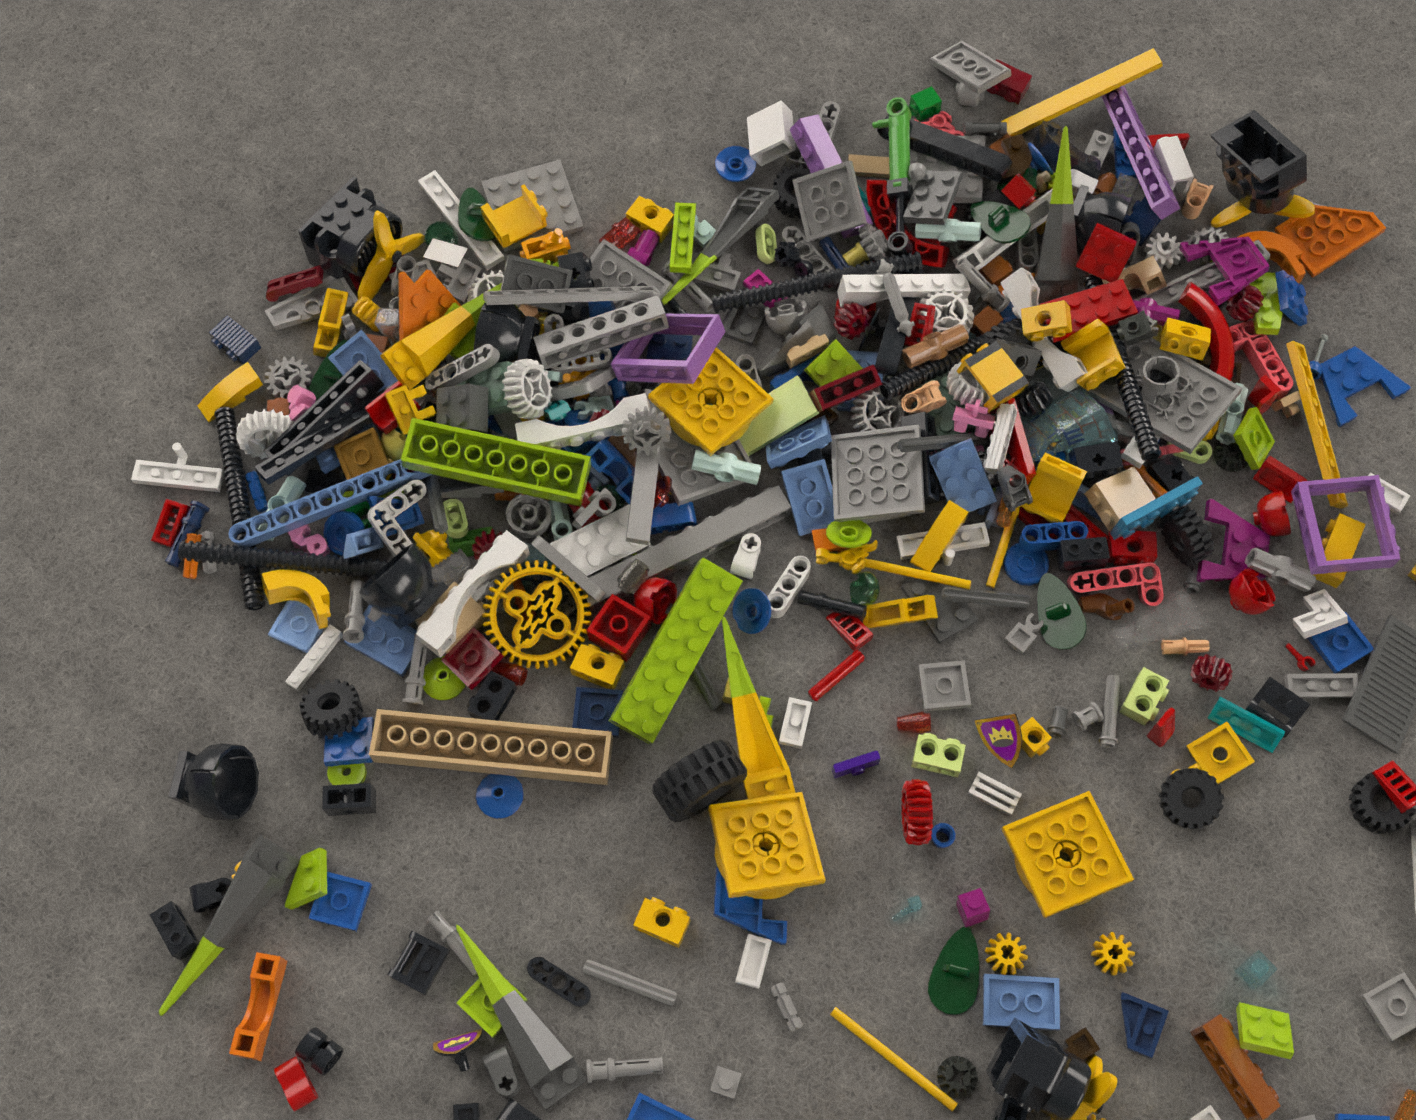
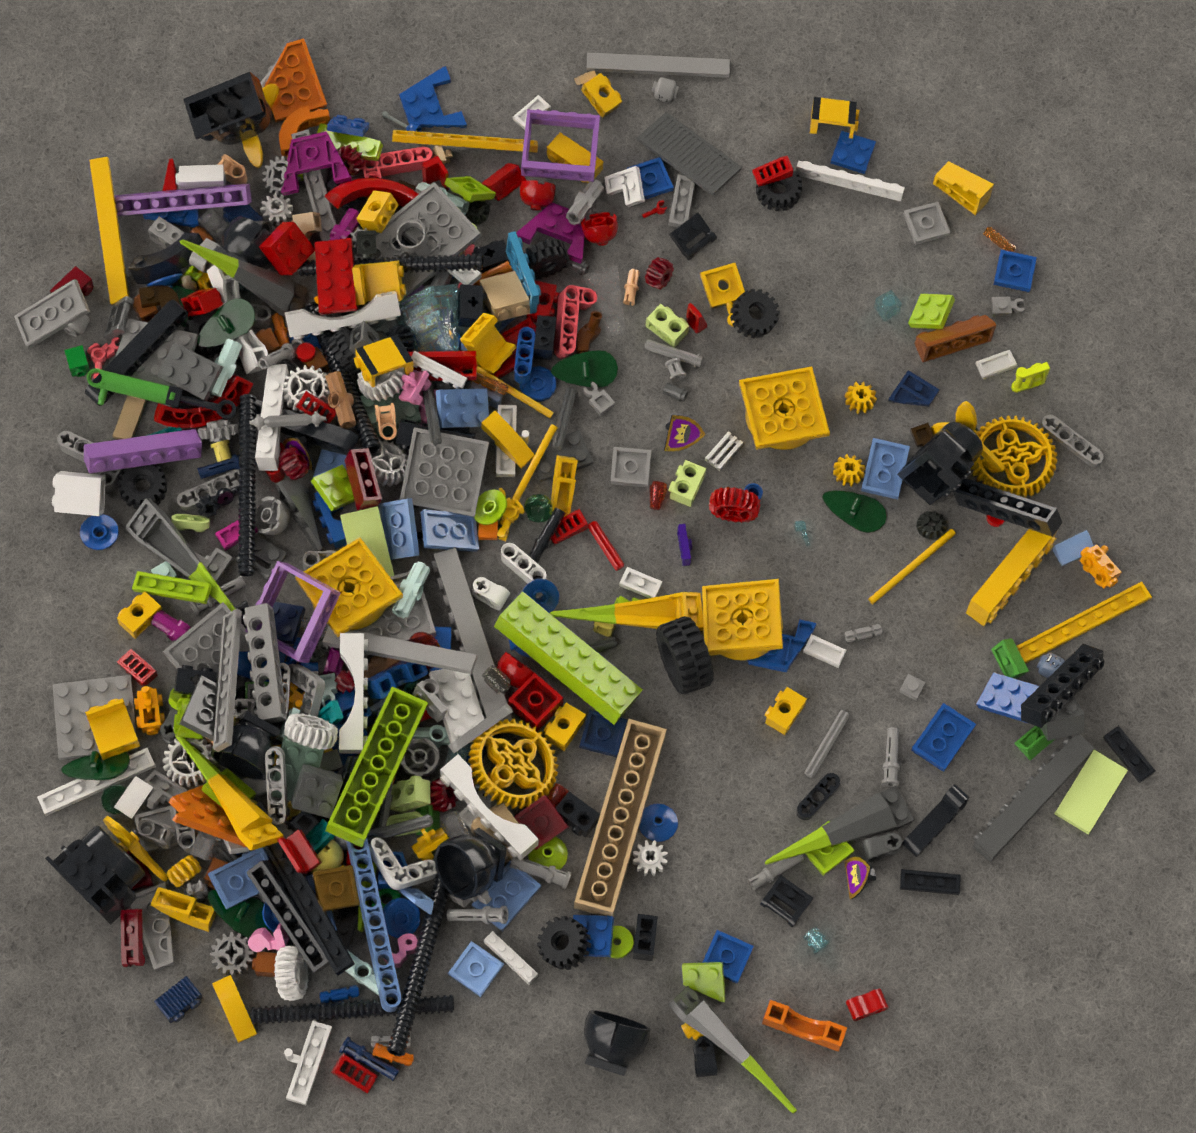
camera: 85 degrees left, 0 degrees up
black brick [149,901,200,960] -> none
yellow arch [262,570,331,629] -> none
black wheel [295,1027,344,1076] -> none
yellow plate [384,385,436,436] -> none
clear red hips [599,217,641,250] -> none
light grey gear [622,406,671,456] -> none
tan plate [786,334,829,369] -> none
light grey plate [792,161,867,242] -> none
light grey hinge [908,163,926,182] -> none
magenta brick [956,888,990,928] -> none
dark grey piece [998,466,1033,512] -> none
yellow brick [1021,300,1072,341] -> none
yellow brick [1021,717,1052,758] -> none
teal plate [1208,697,1285,753] -> none
none -> red slope [117,649,158,687]
none -> red tile [296,342,316,362]
none -> yellowish green brick [390,776,430,813]
none -> white gear [633,840,668,876]
none -> clear light blue bush [803,927,830,954]

